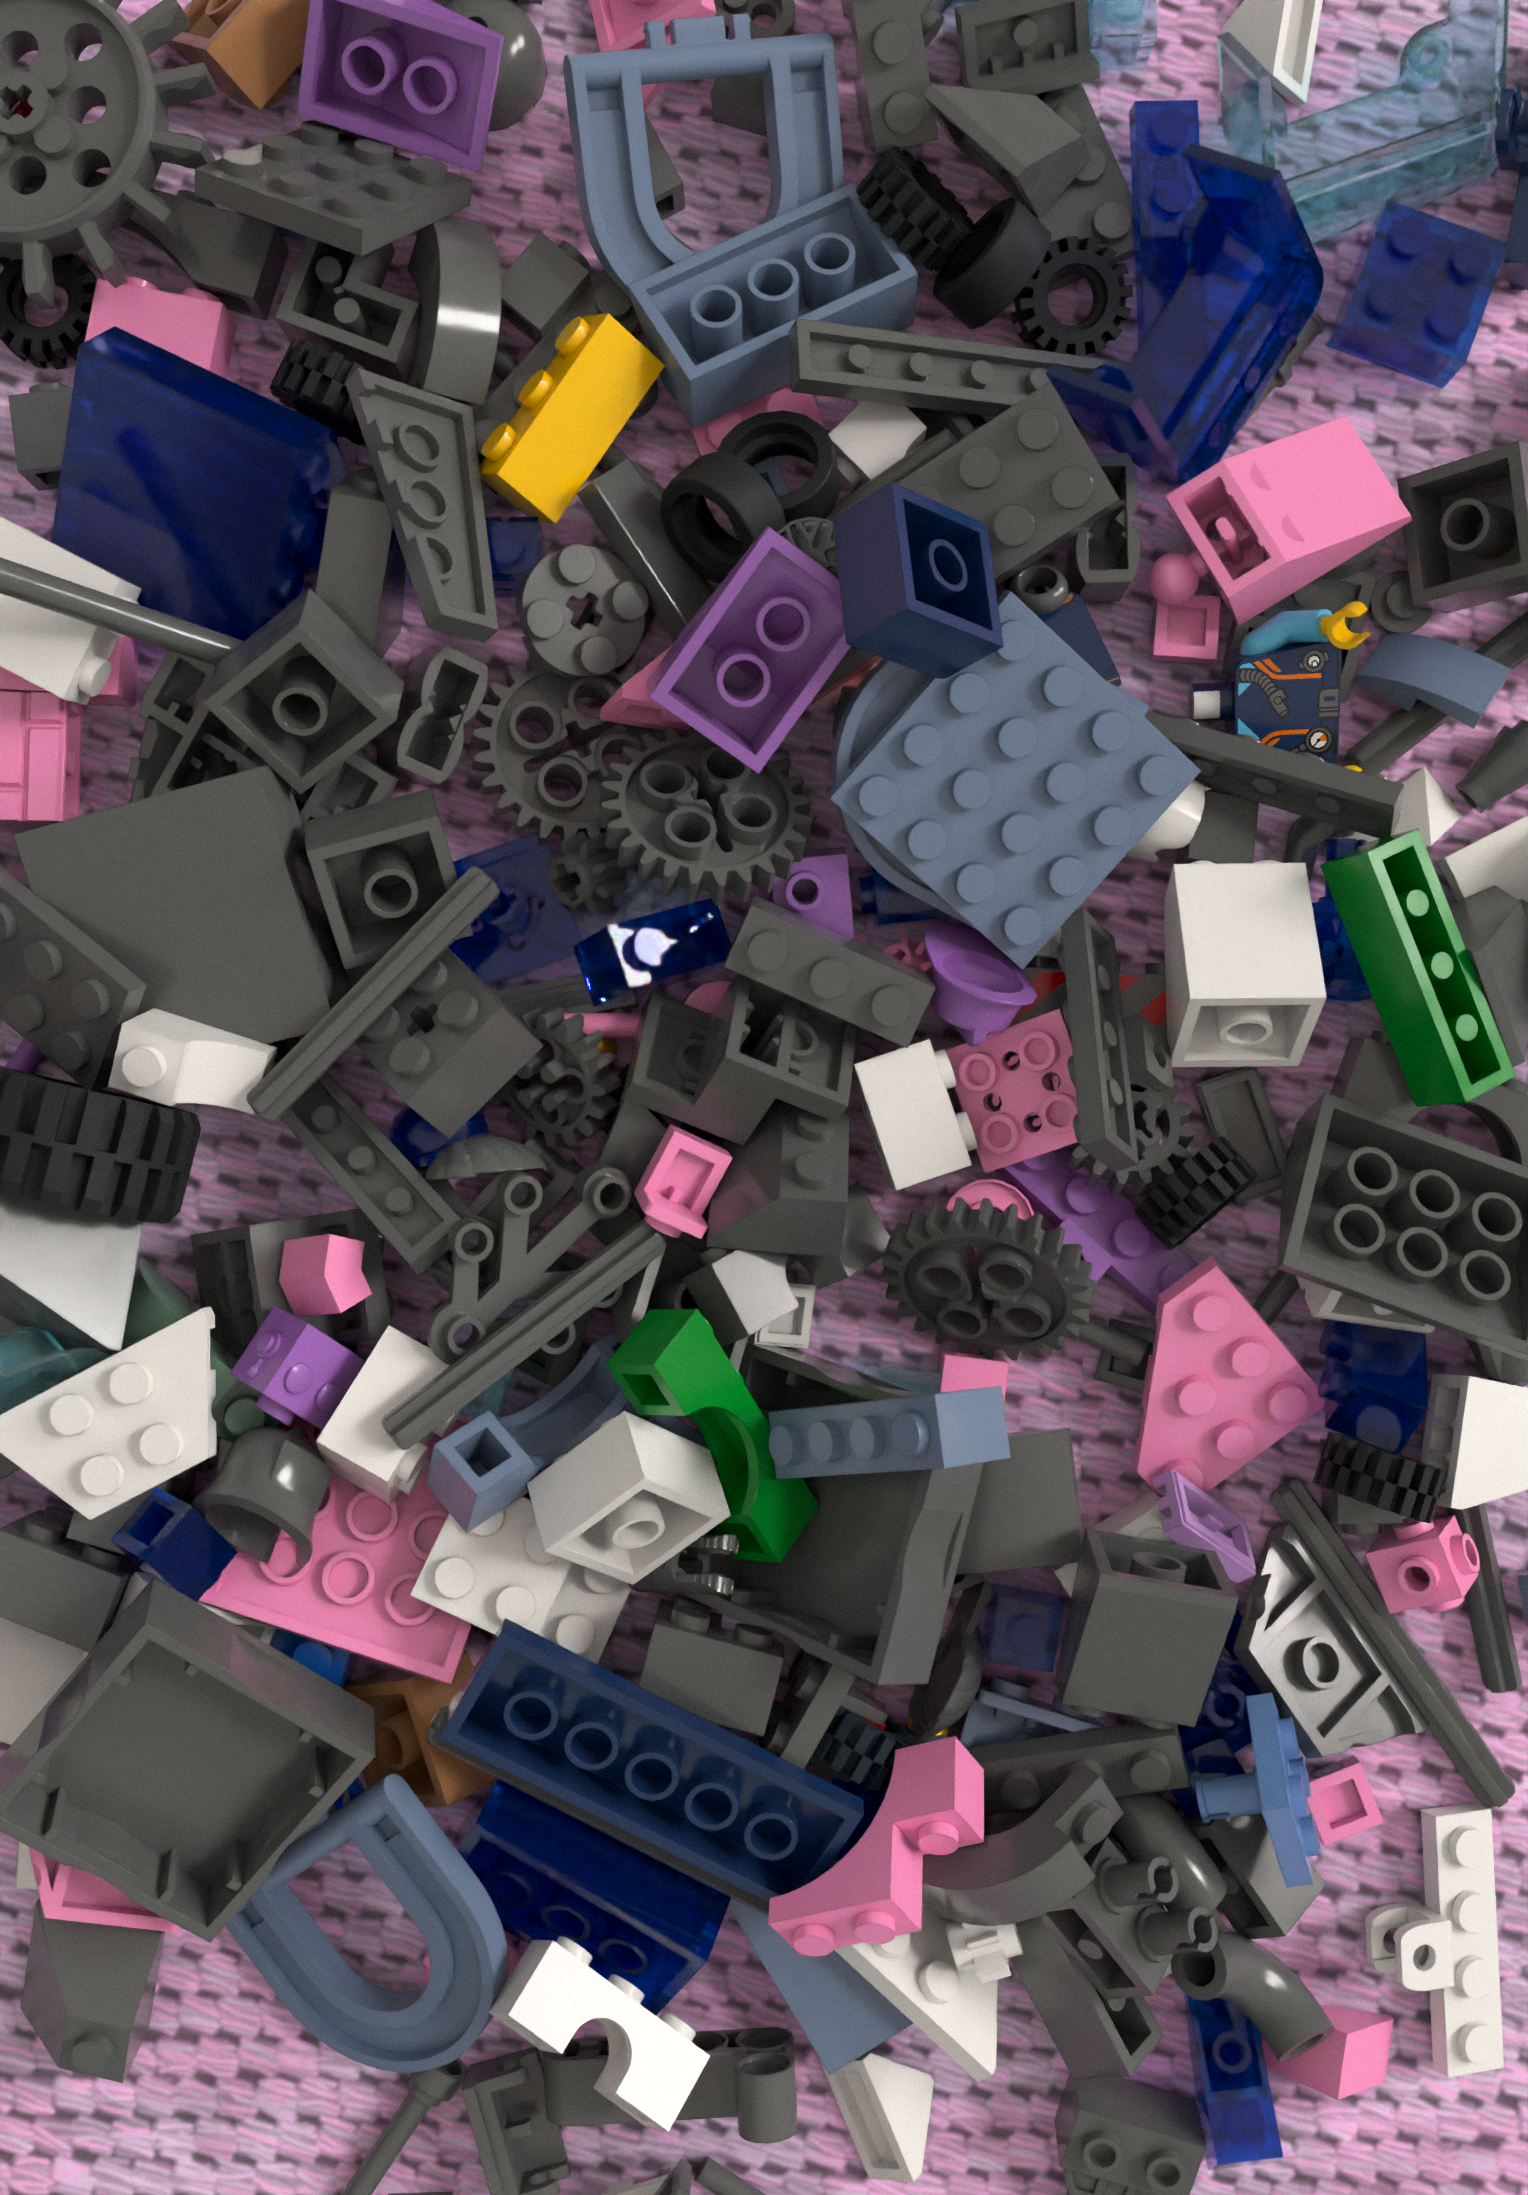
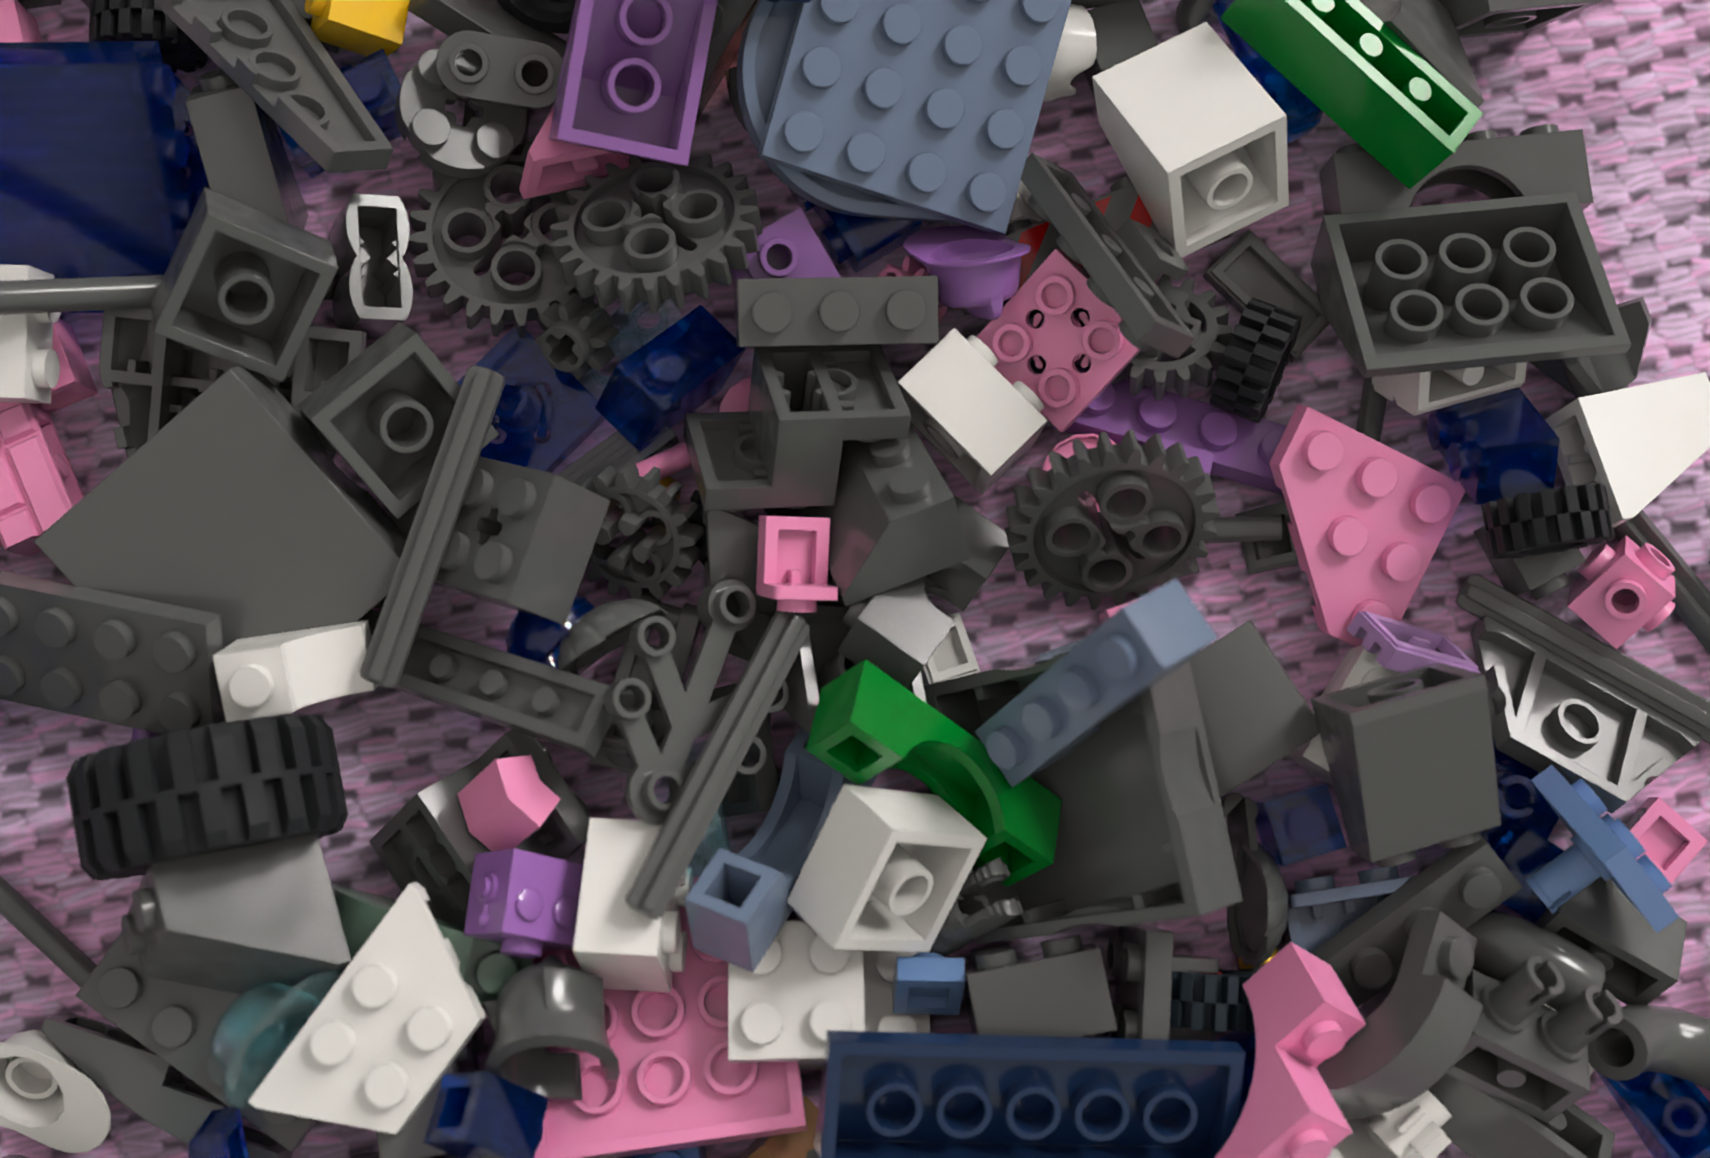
camera: 30 degrees left, 5 degrees down
none -> dark grey plate [436,30,563,110]
none -> medium blue plate [892,952,965,1015]

